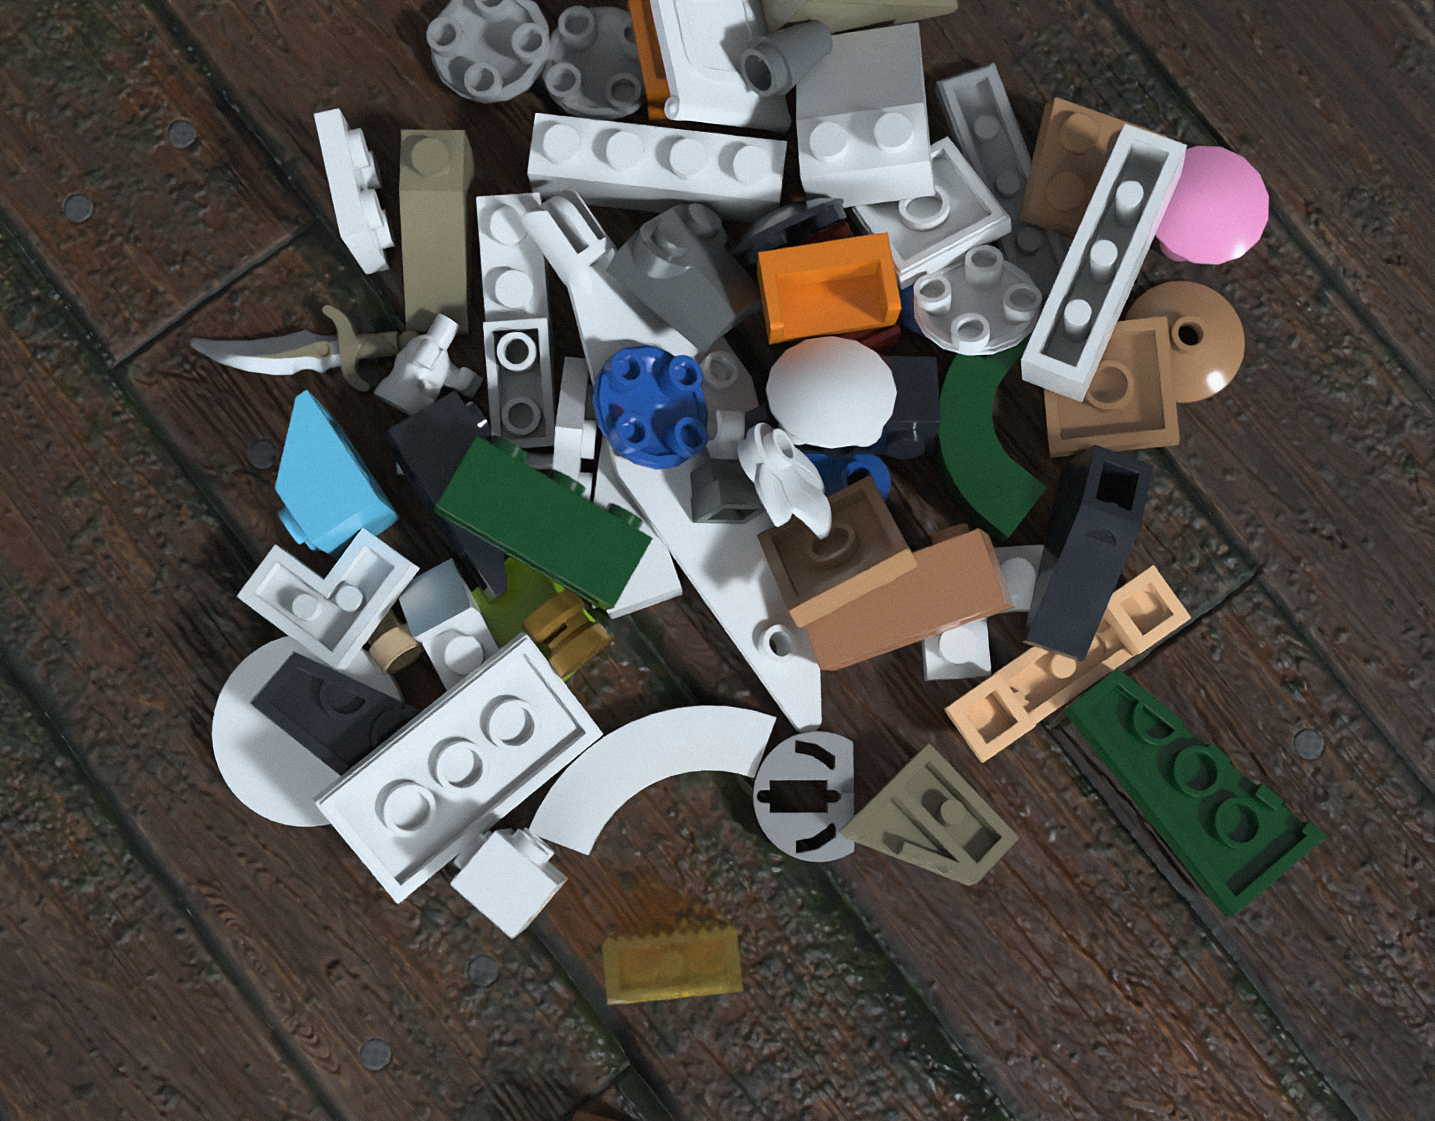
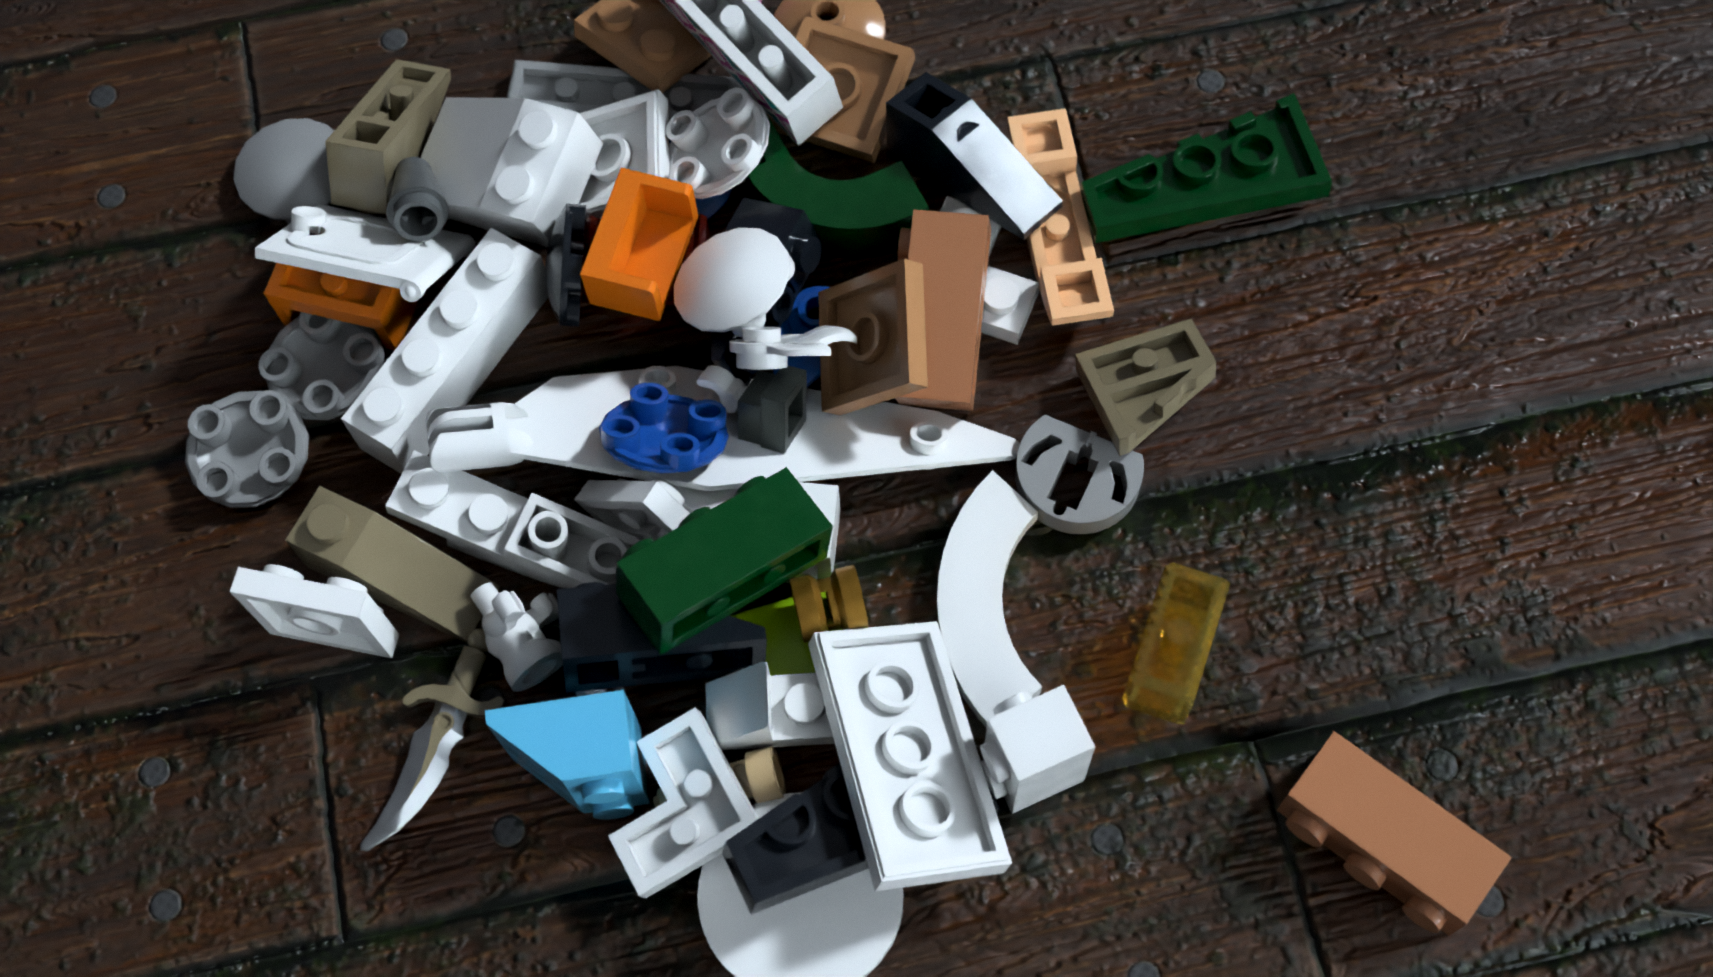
camera: 60 degrees left, 15 degrees down
dark grey slope [606,203,763,353] -> none

